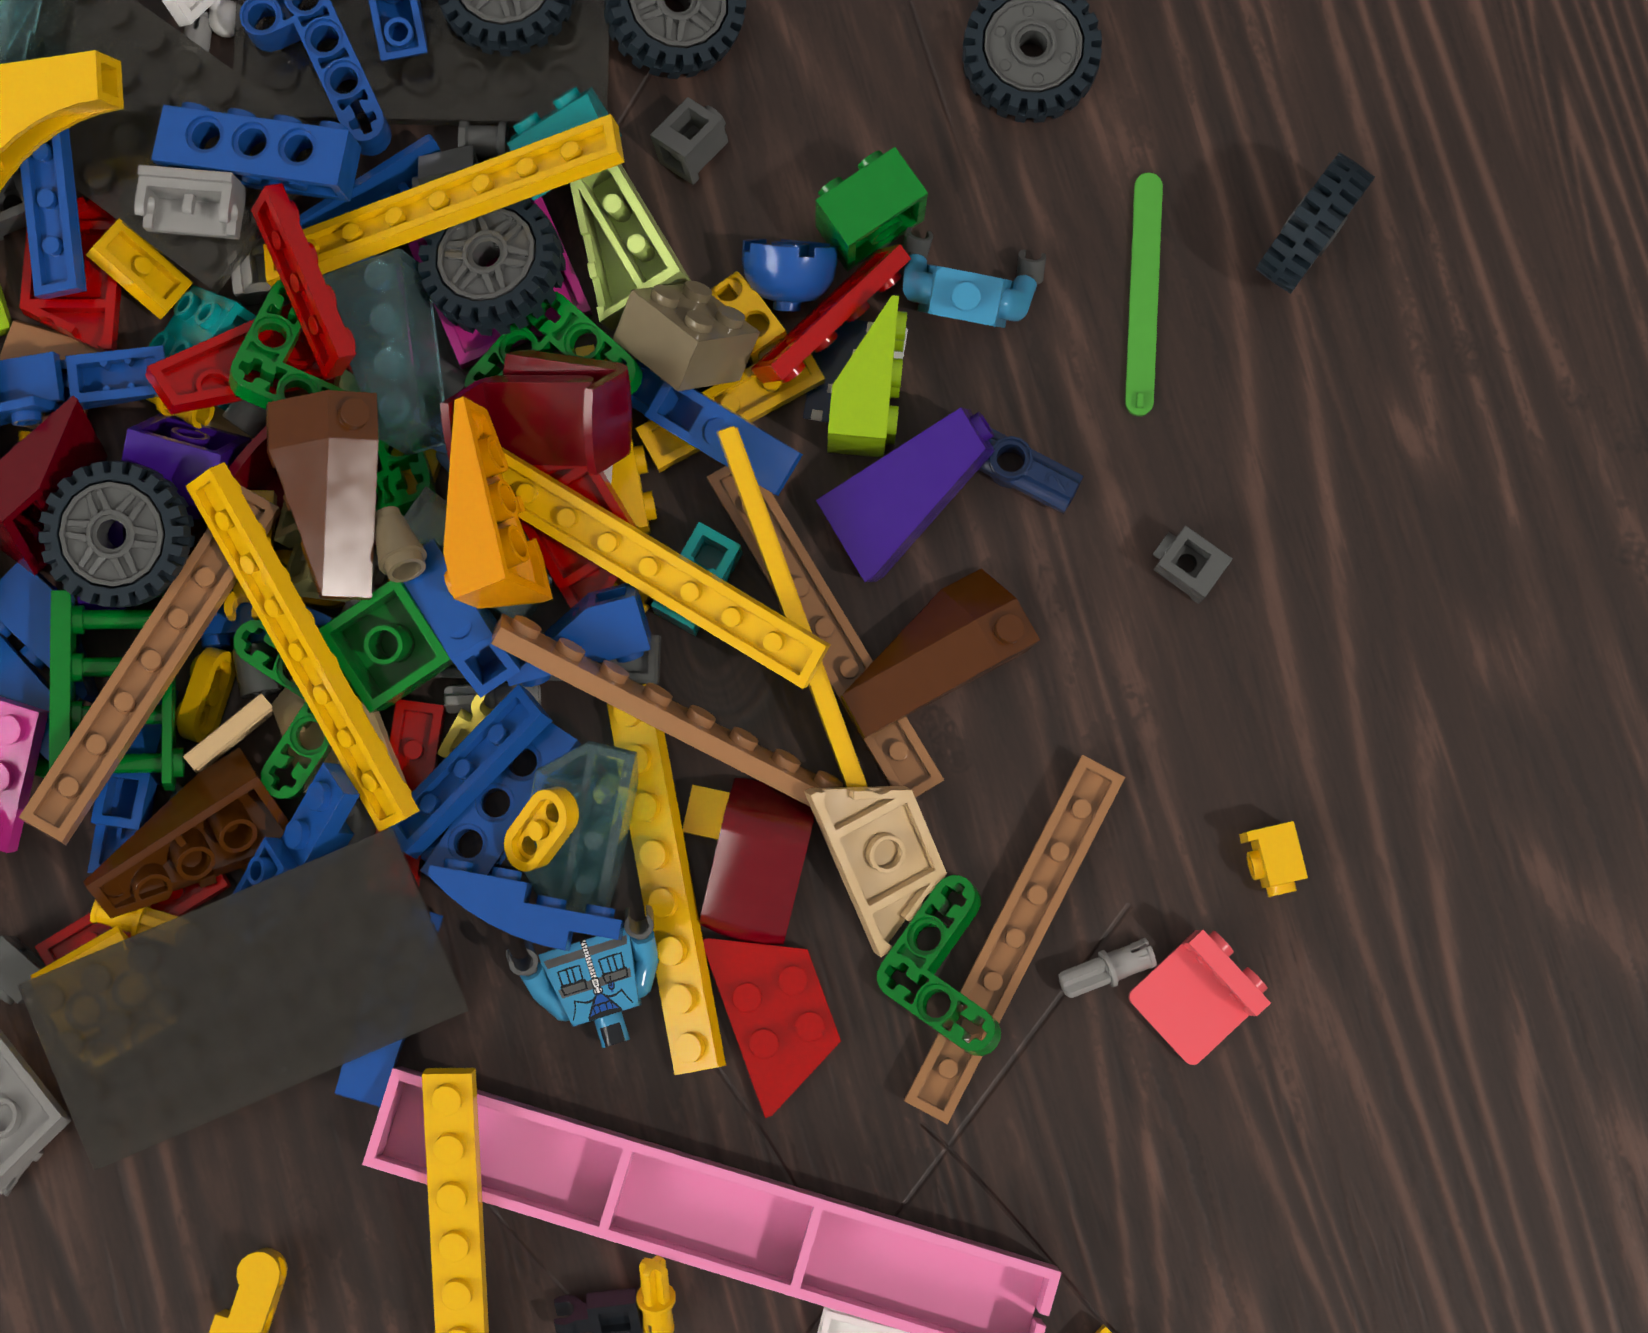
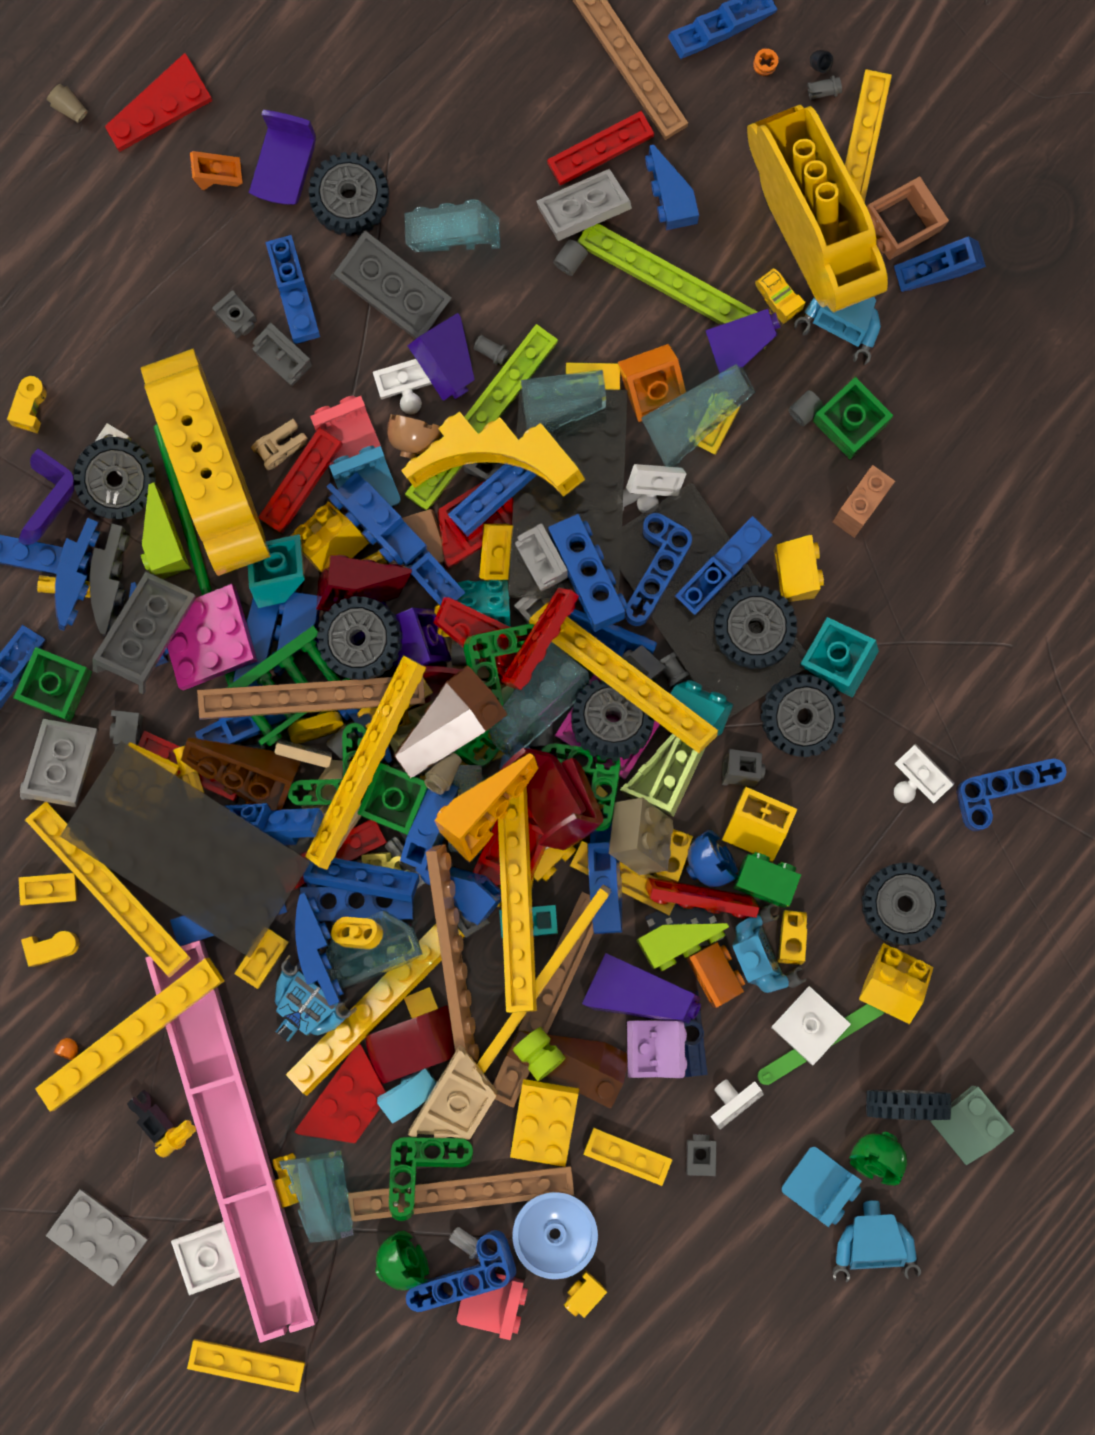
camera: 55 degrees right, 0 degrees up
none -> yellow plate [19,873,78,906]
none -> yellow plate [25,802,191,978]
none -> yellow plate [234,927,289,989]
none -> yellow plate [273,1153,308,1208]
none -> clear light blue wedge [279,1150,354,1243]
none -> green cylinder [375,1231,429,1291]
none -> medium azure slope [377,1068,437,1124]
none -> blue beam [406,1230,516,1312]
none -> yellow plate [510,1079,579,1167]
none -> lime wheel [513,1027,566,1081]
none -> light blue dish [513,1192,598,1279]
none -> yellow plate [583,1128,672,1186]
none -> lavender bracket [627,1021,687,1078]
none -> orange slope [686,942,745,1008]
none -> white tile [711,1079,764,1129]
none -> yellow slope [722,787,797,862]
none -> white plate [771,986,851,1066]
none -> yellow leg [777,910,807,965]
none -> dark azure bracket [781,1147,862,1227]
none -> dark azure torso [832,1201,921,1282]
none -> green cylinder [849,1132,907,1186]
none -> yellow slope [859,943,934,1024]
none -> sand green slope [930,1085,1014,1165]

